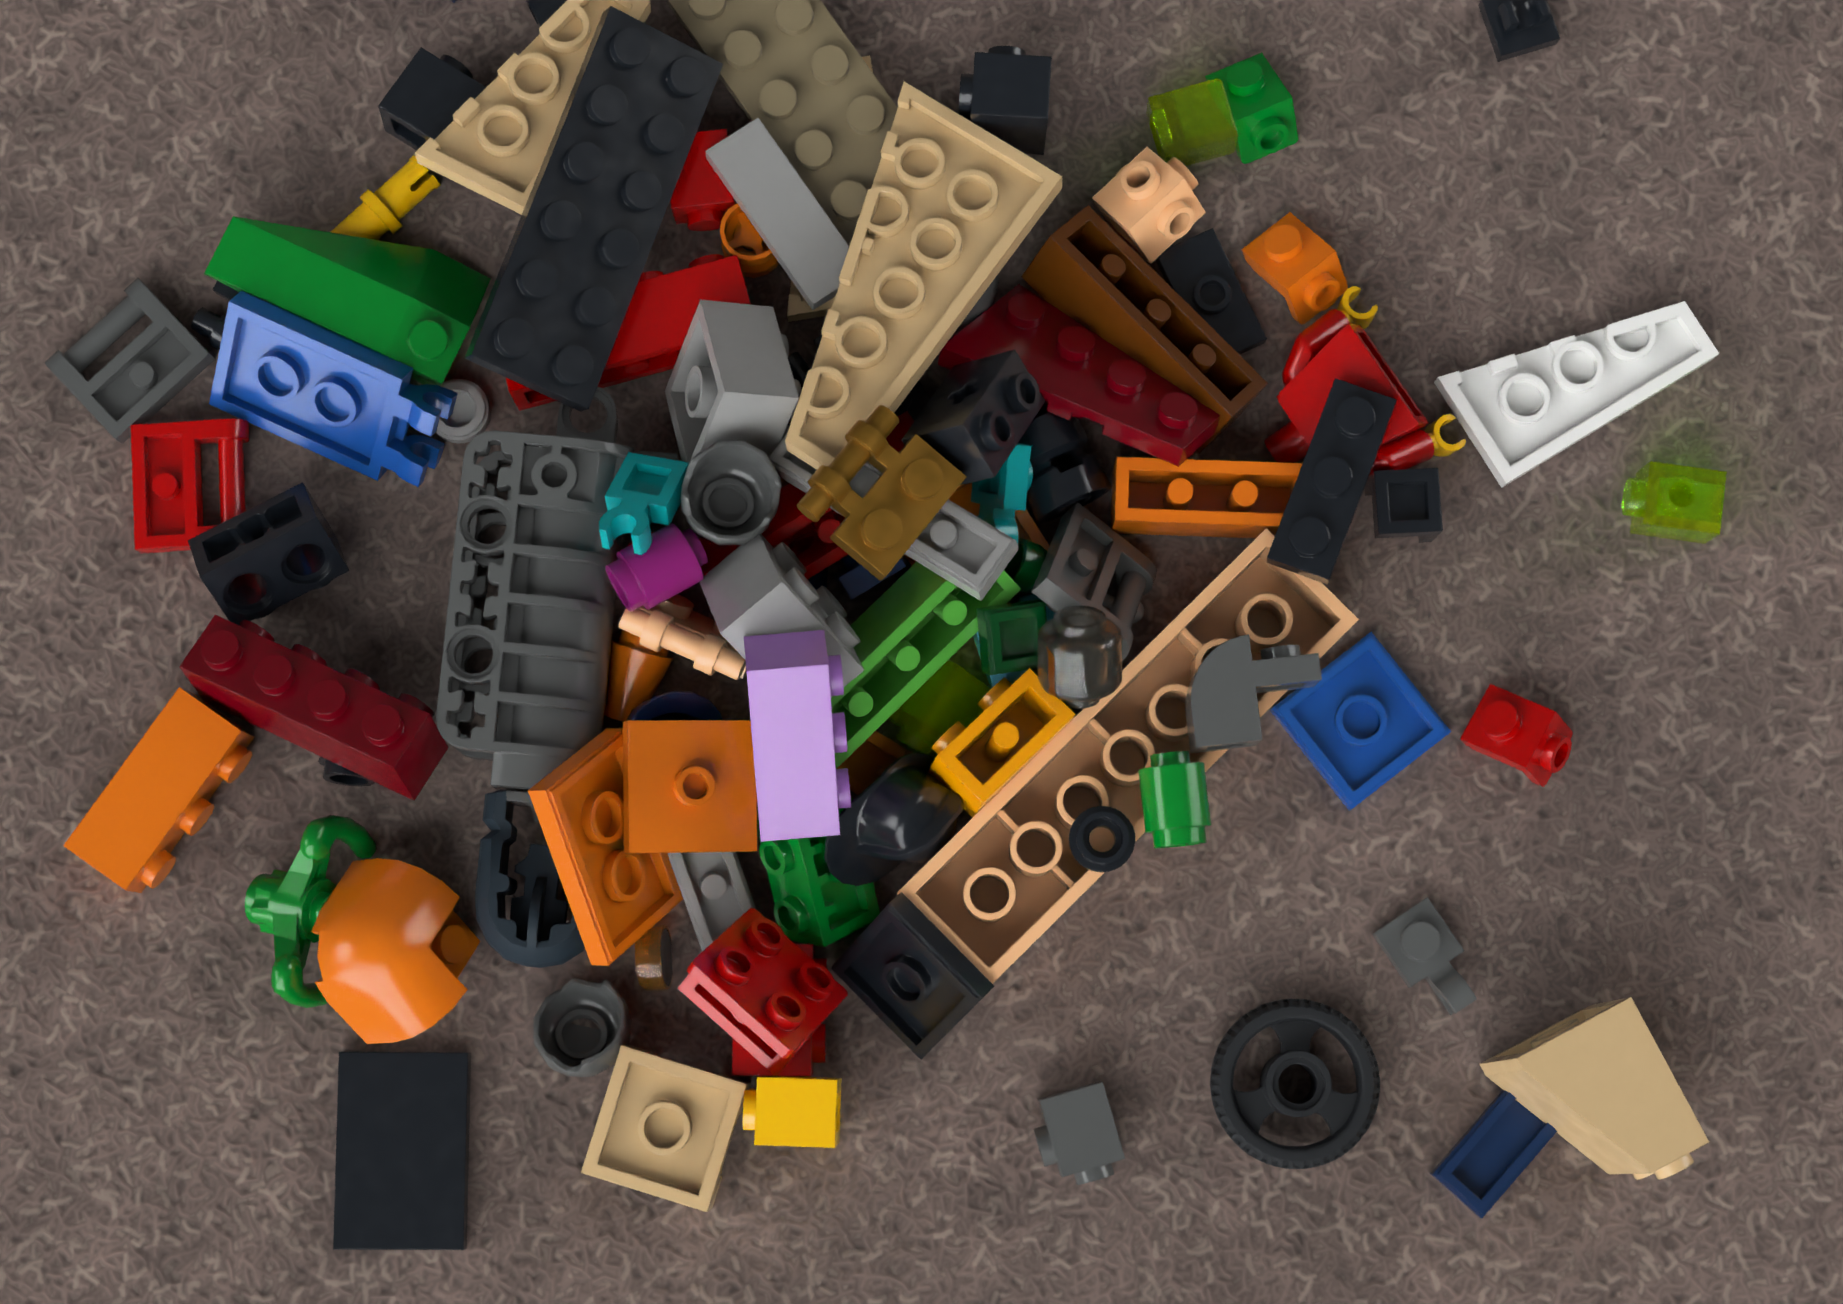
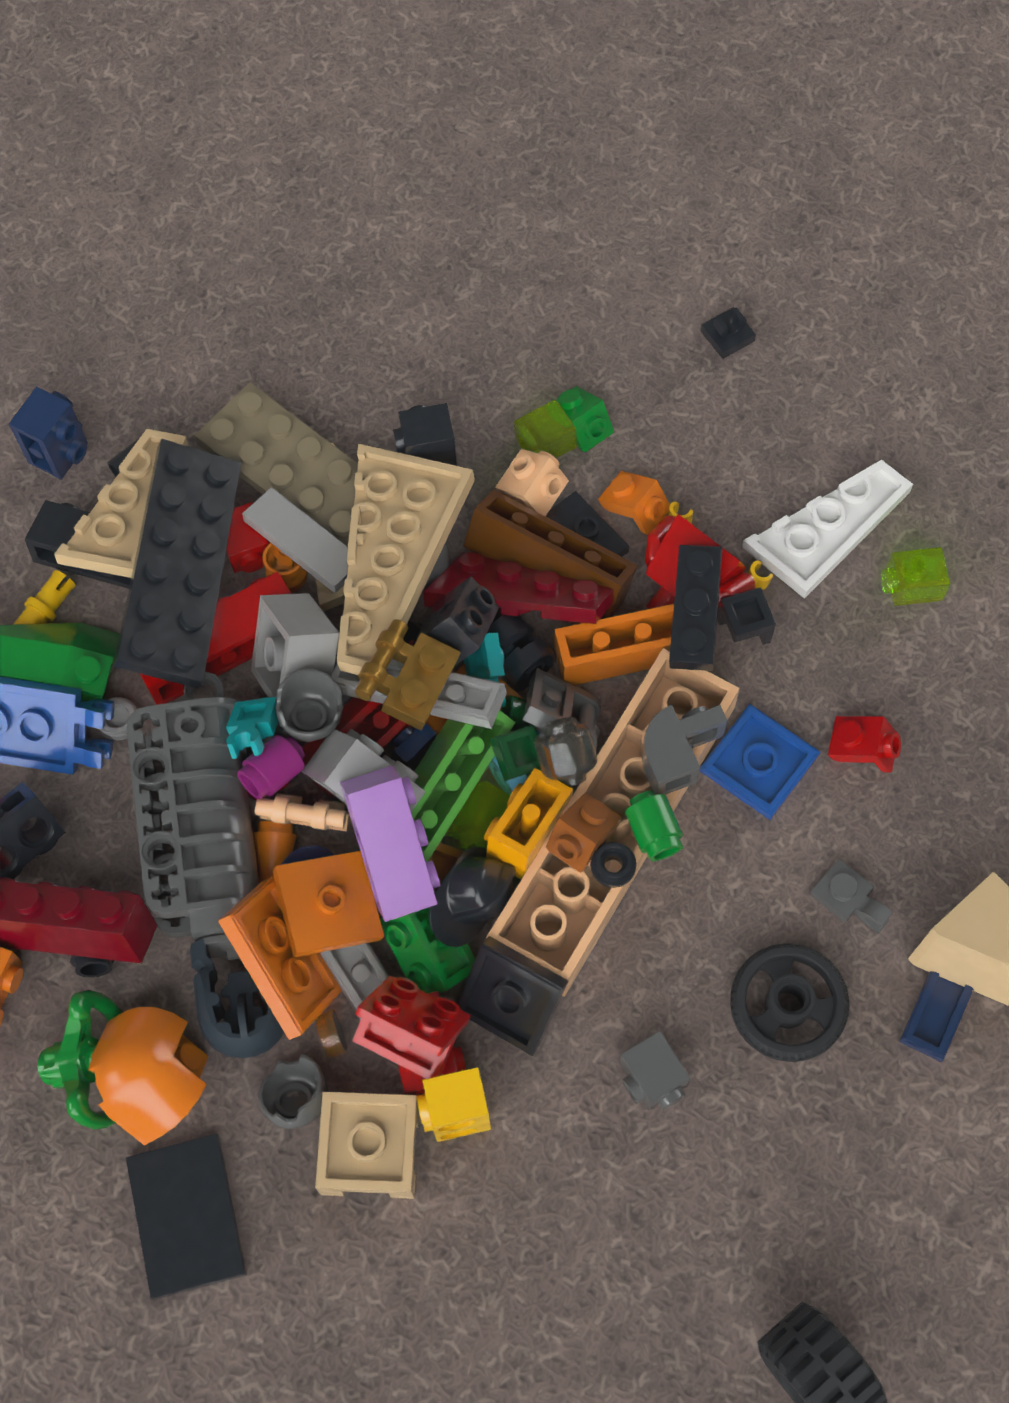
camera: 15 degrees left, 15 degrees down
none -> dark orange bracket [546,792,622,873]

